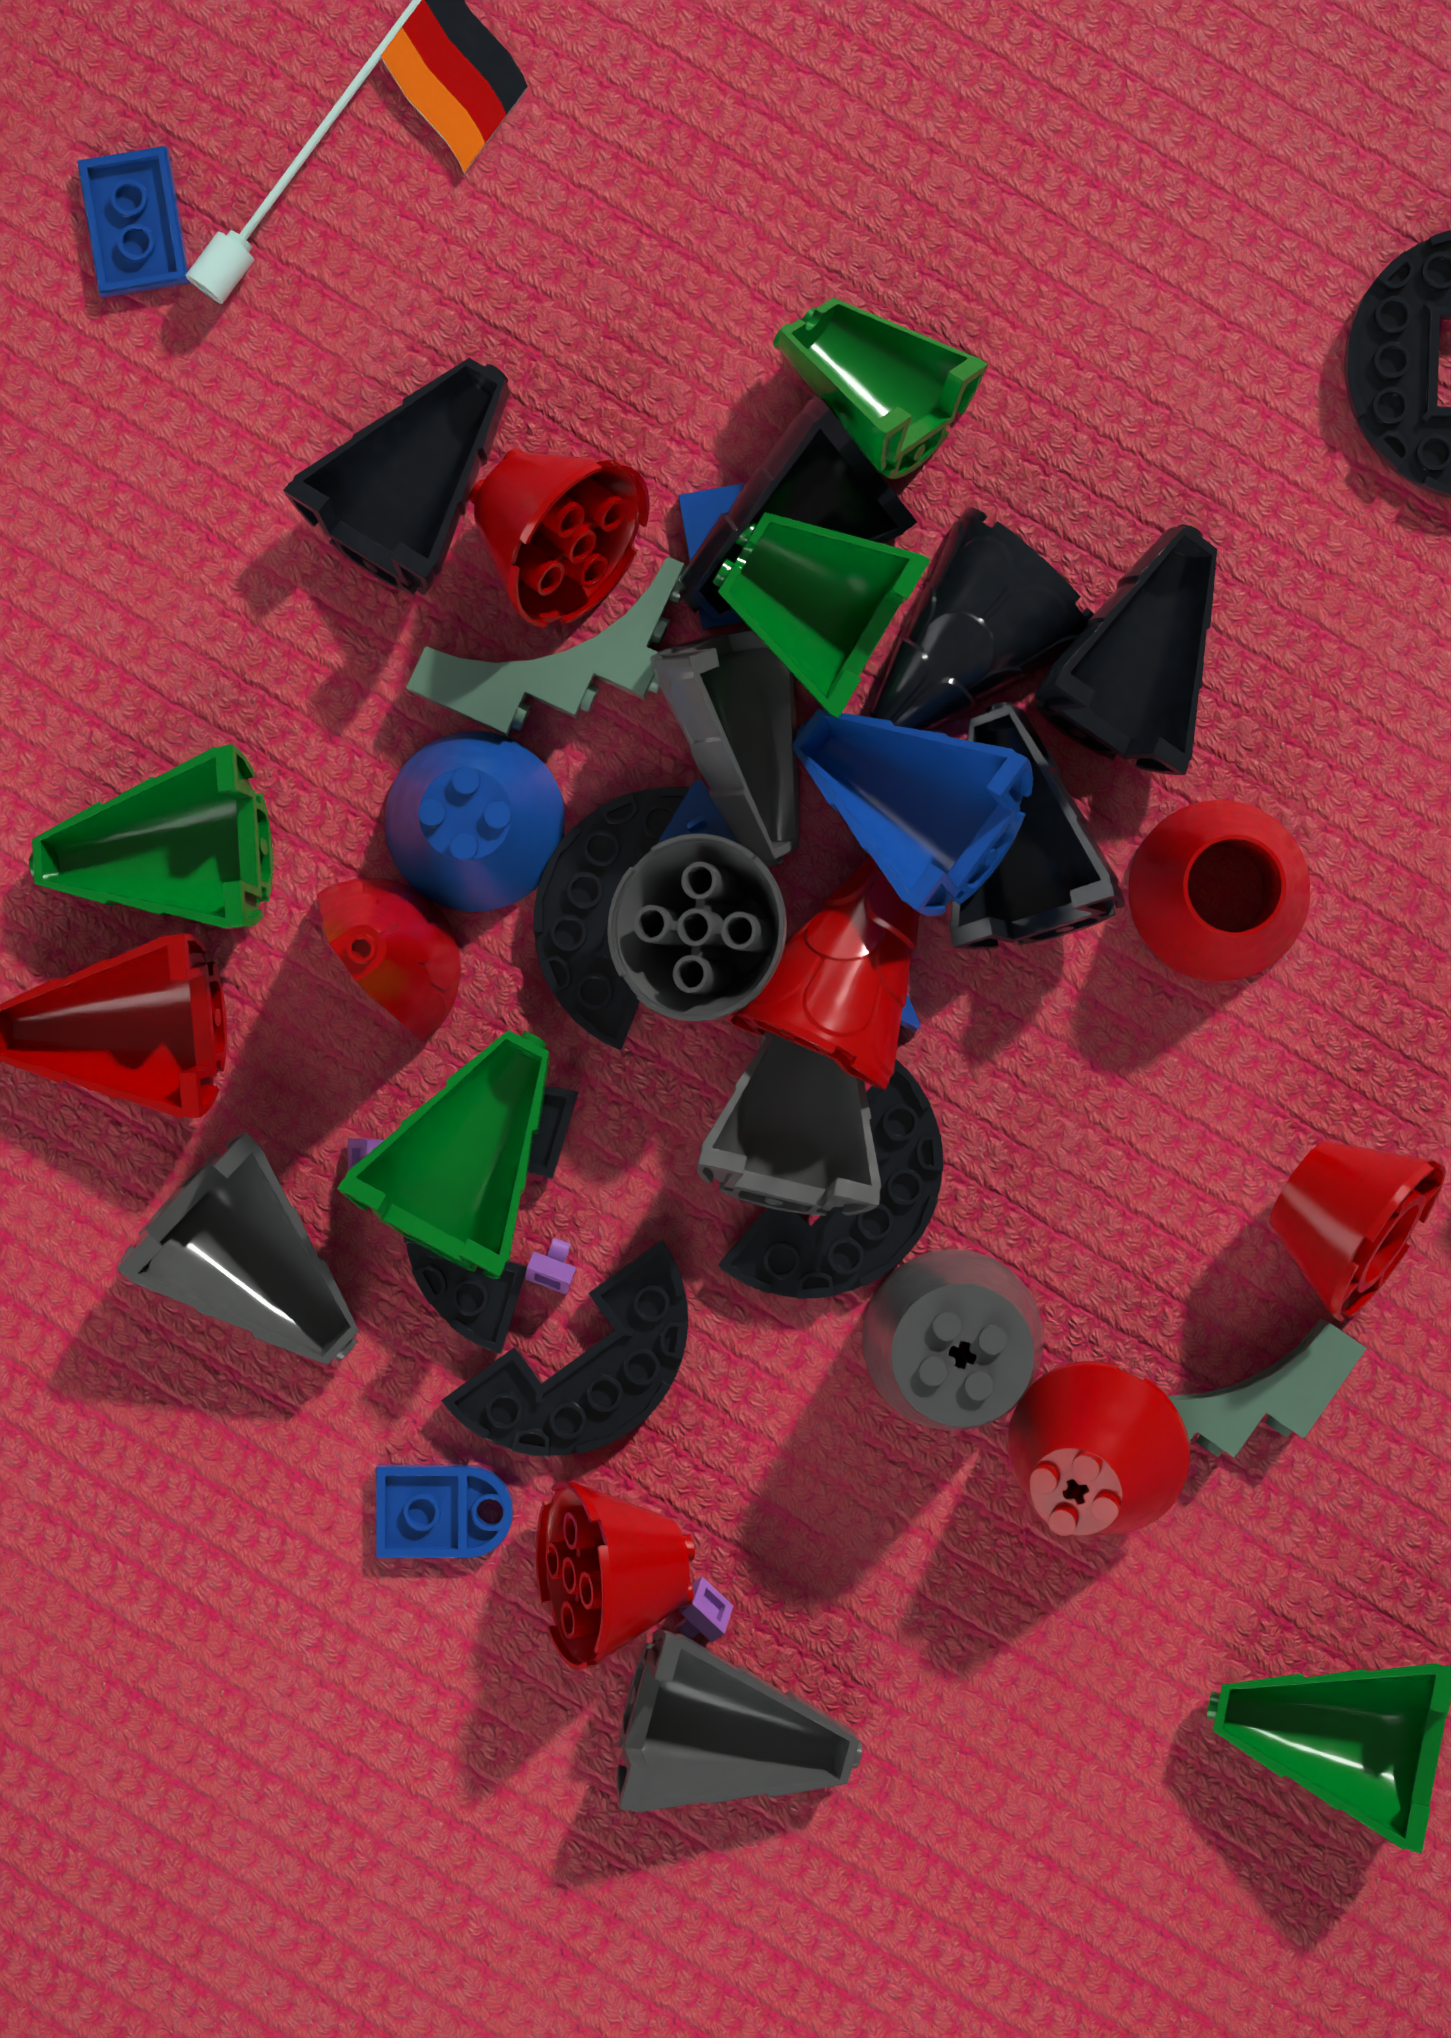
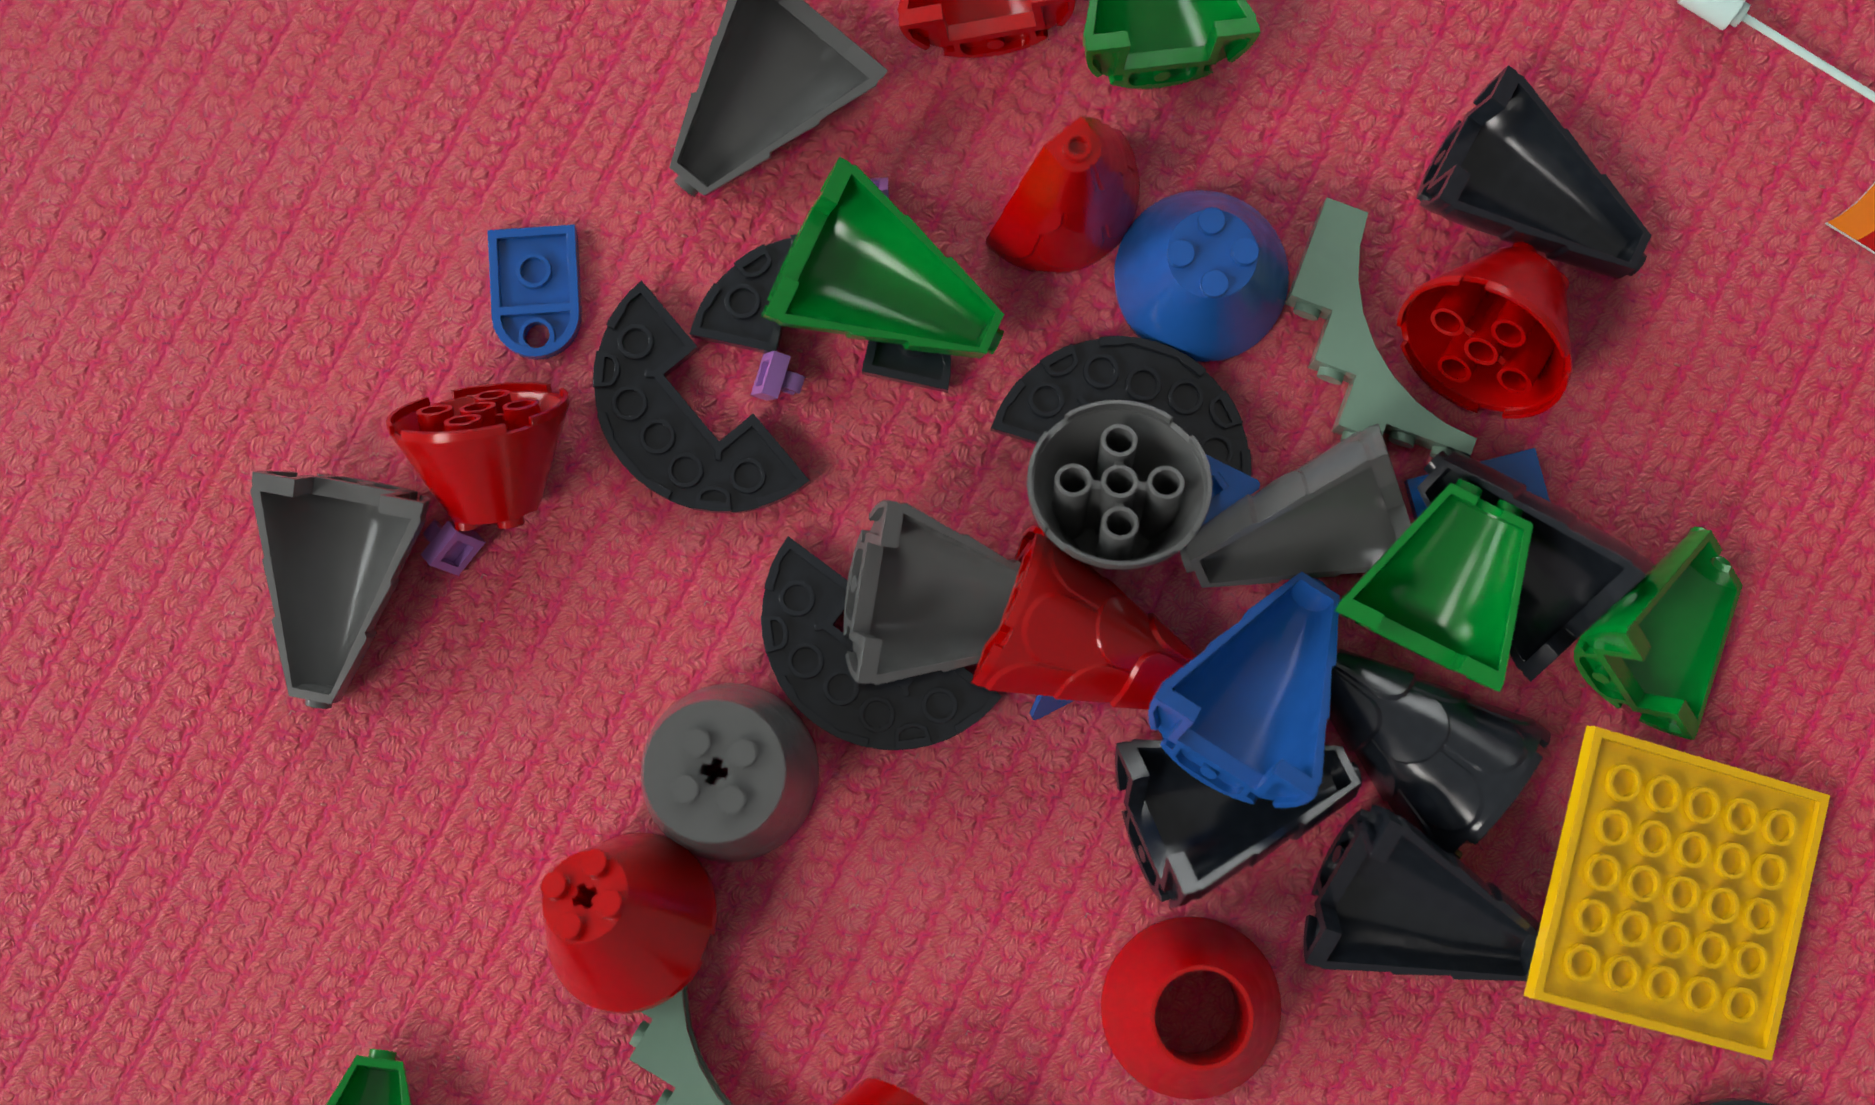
camera: 95 degrees right, 5 degrees down
none -> yellow plate [1524,726,1830,1061]

